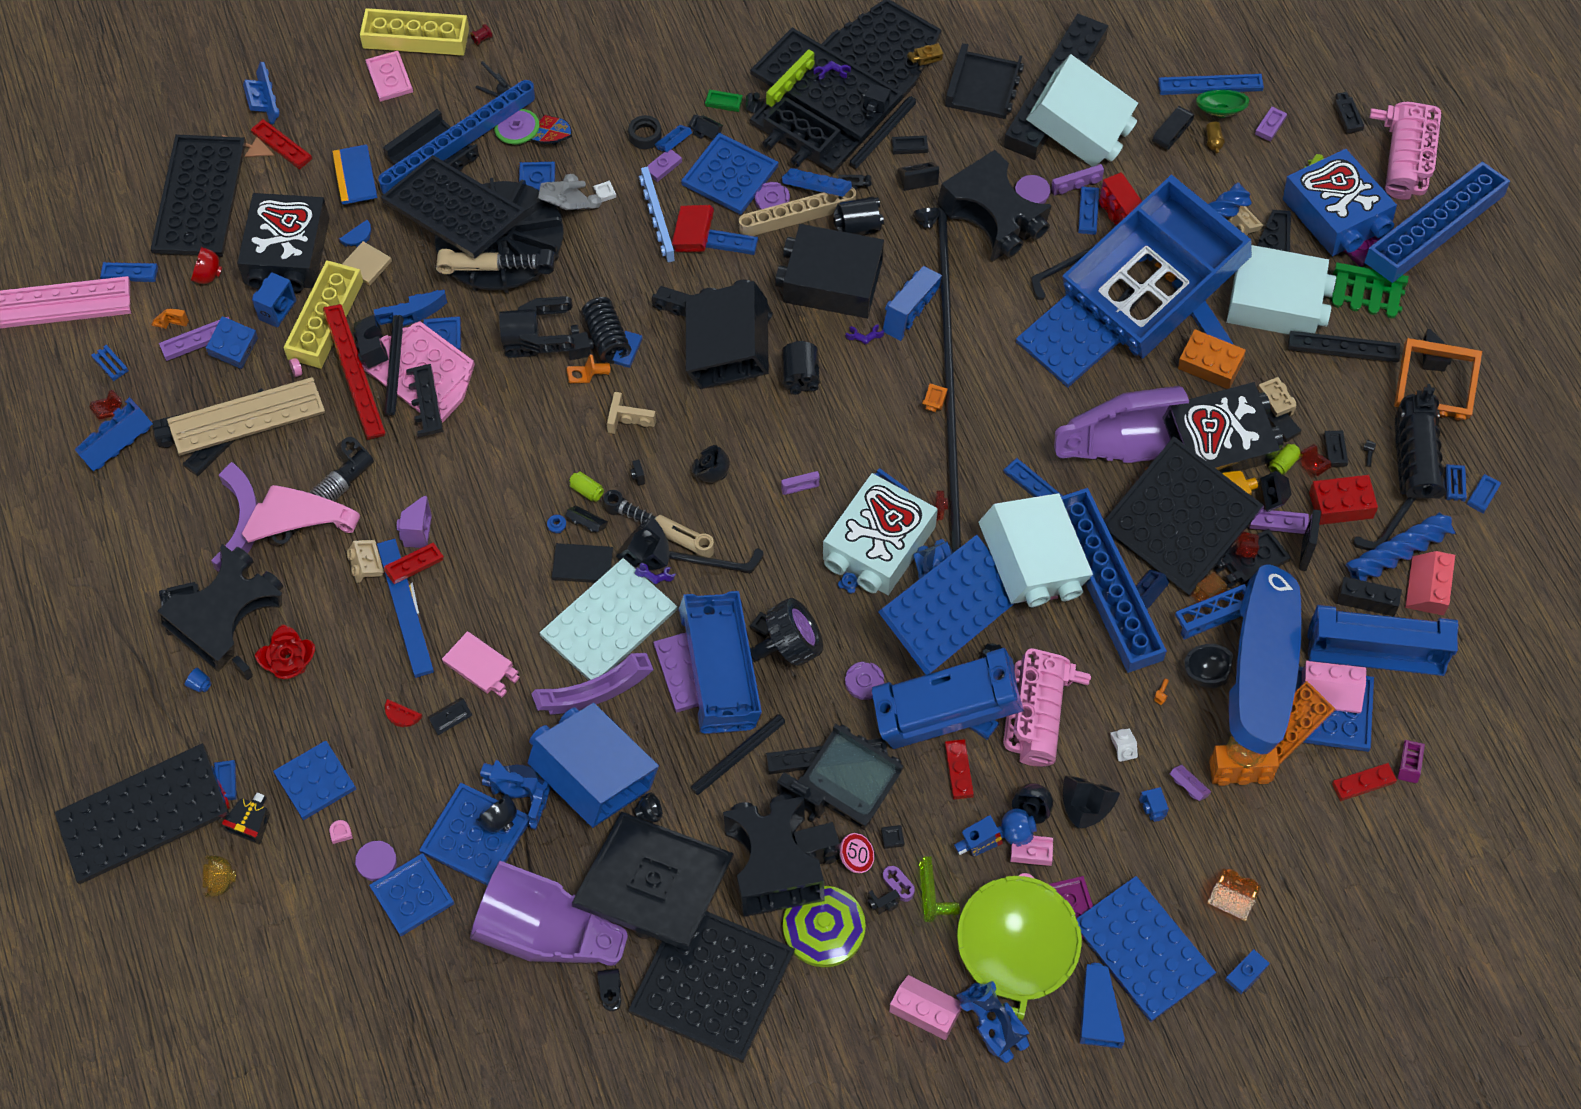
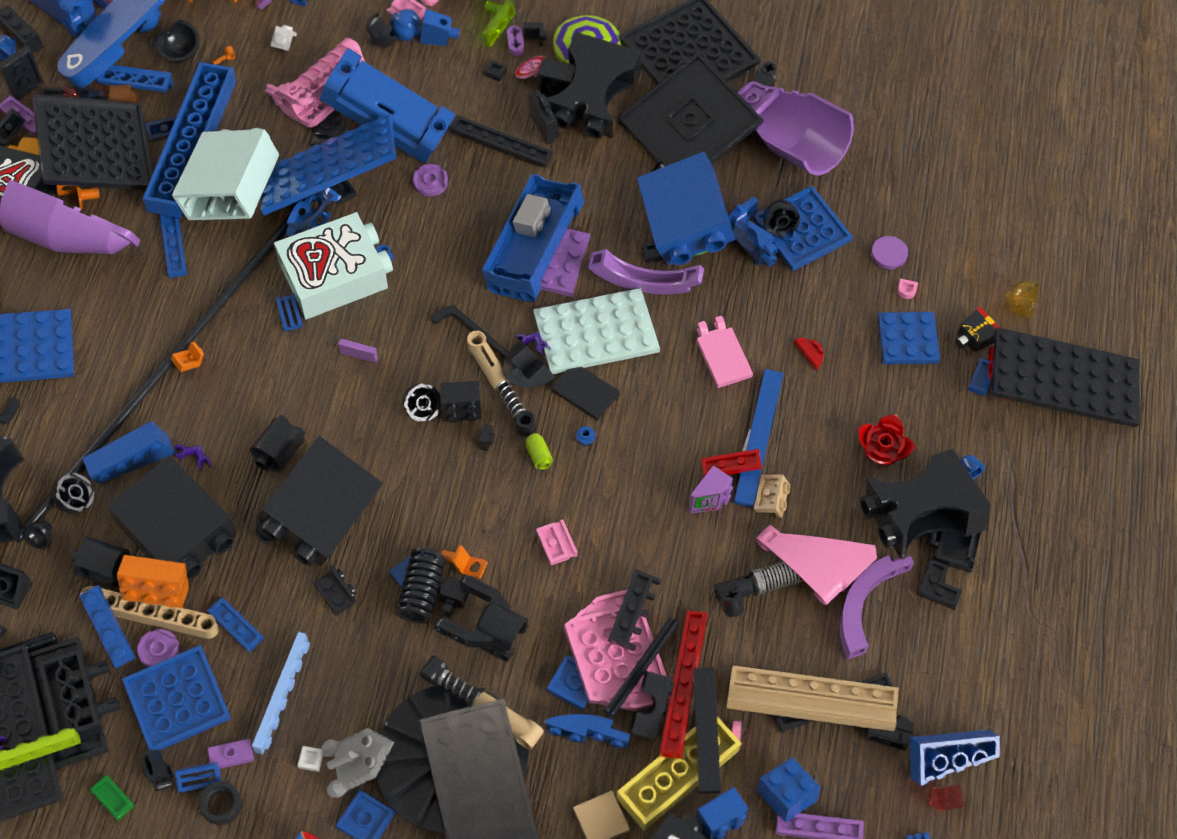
camera: 150 degrees left, 0 degrees up
black tile [232,656,253,681] -> none
blue plate [369,853,454,936] -> none
black plate [428,697,472,735] -> none
black plate [565,505,608,532] -> none
tan bracket [607,392,656,434] -> none
red piece [672,205,714,252] -> none
black axle [691,714,785,795] -> none
black arm [746,92,764,113] -> none
black wheel [750,598,823,666] -> none
black tile [750,612,769,638] -> none
clear light blue panel [799,723,904,830] -> none
black piece [838,175,872,190] -> none
clear red bracket [936,491,948,521] -> none
red plate [945,739,974,800] -> none
black brick [1063,775,1120,828] -> none
none -> black cylinder [52,473,94,514]
none -> orange piece [117,555,189,608]
none -> black brick [440,381,482,423]
none -> light grey brick [513,194,551,238]
none -> bright pink plate [536,519,578,566]
none -> black tile [693,668,721,793]
none -> black tile [917,559,962,610]

